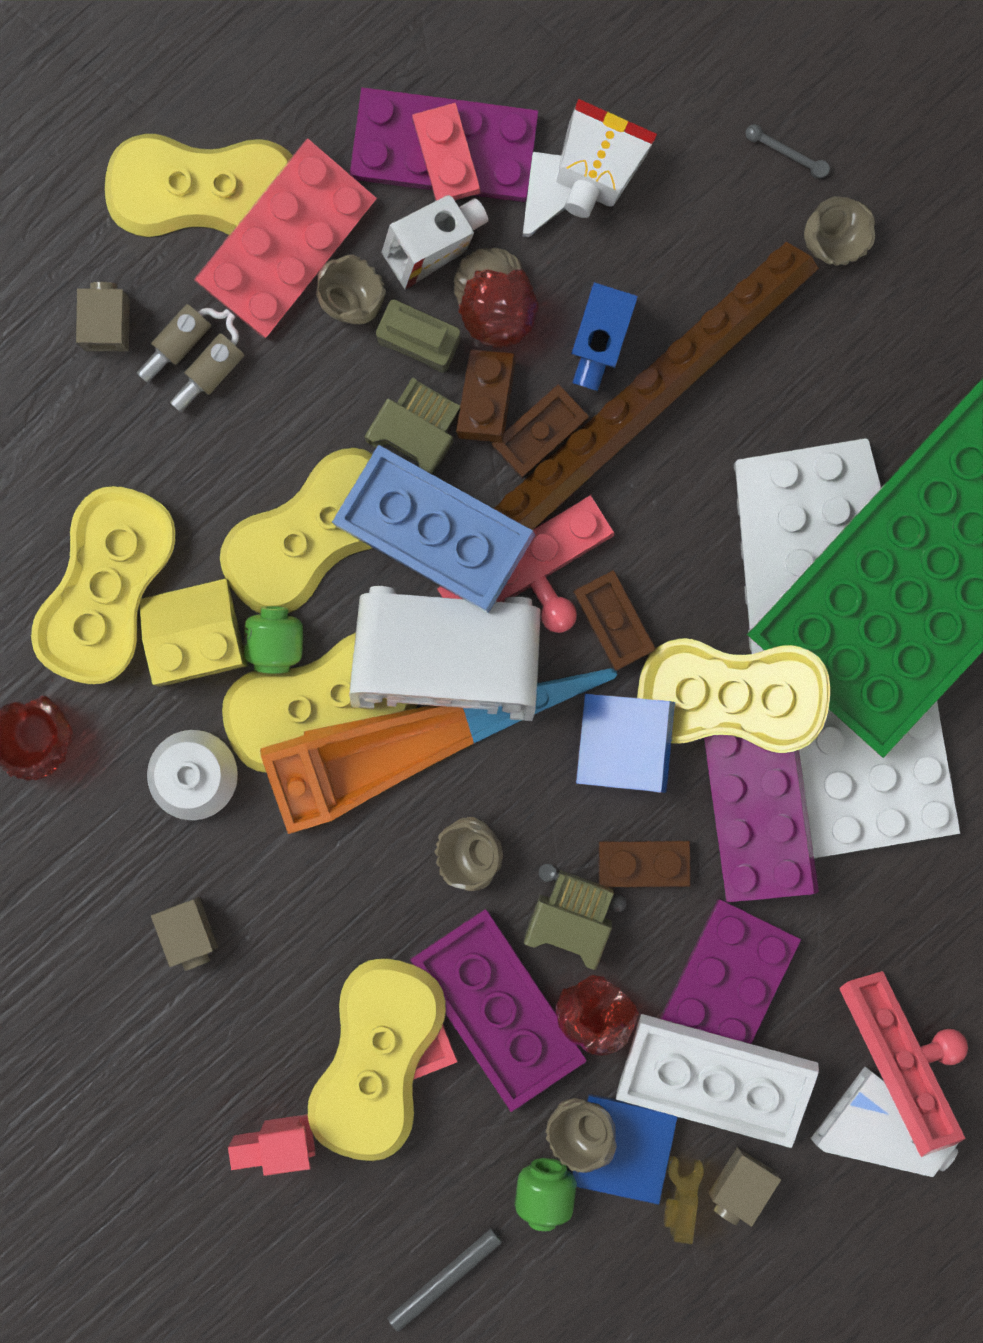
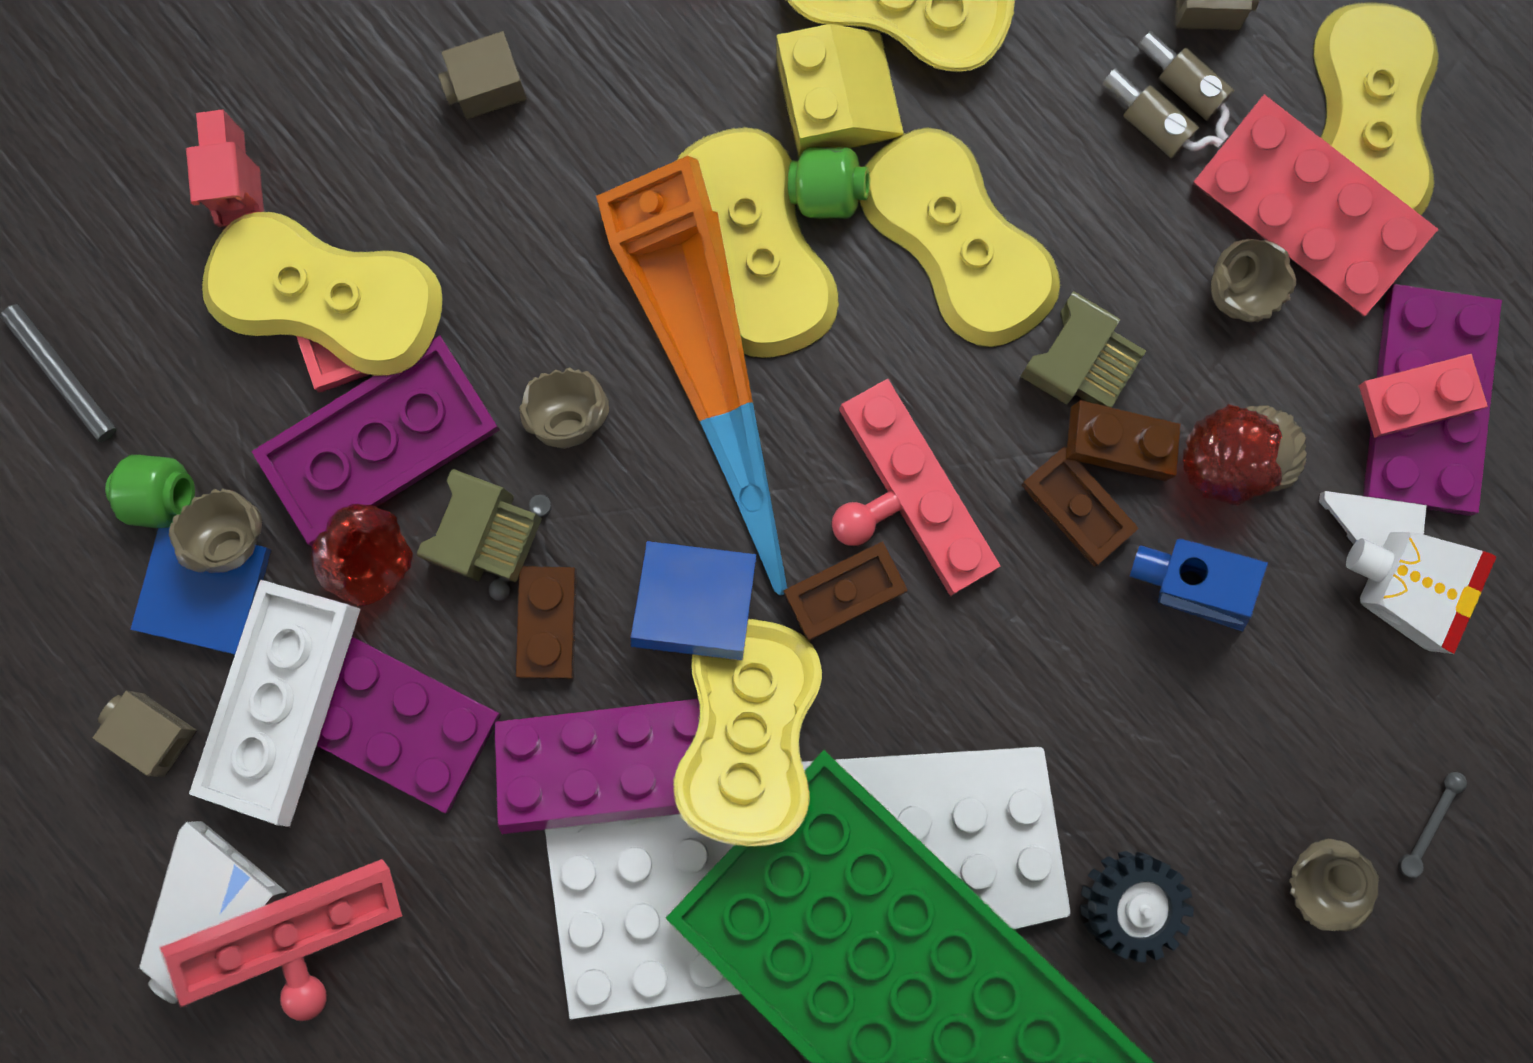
camera: 95 degrees right, 5 degrees down
white cone [147,730,238,820] -> none
medium blue plate [332,445,535,613] -> none
white windscreen [349,586,541,721] -> none
olive piece [376,300,460,373] -> none
white torso [381,195,488,289] -> none
reddish brown plate [493,242,819,530] -> none
clear yellow plate [664,1156,704,1244] -> none
none -> black wheel [1080,851,1194,962]

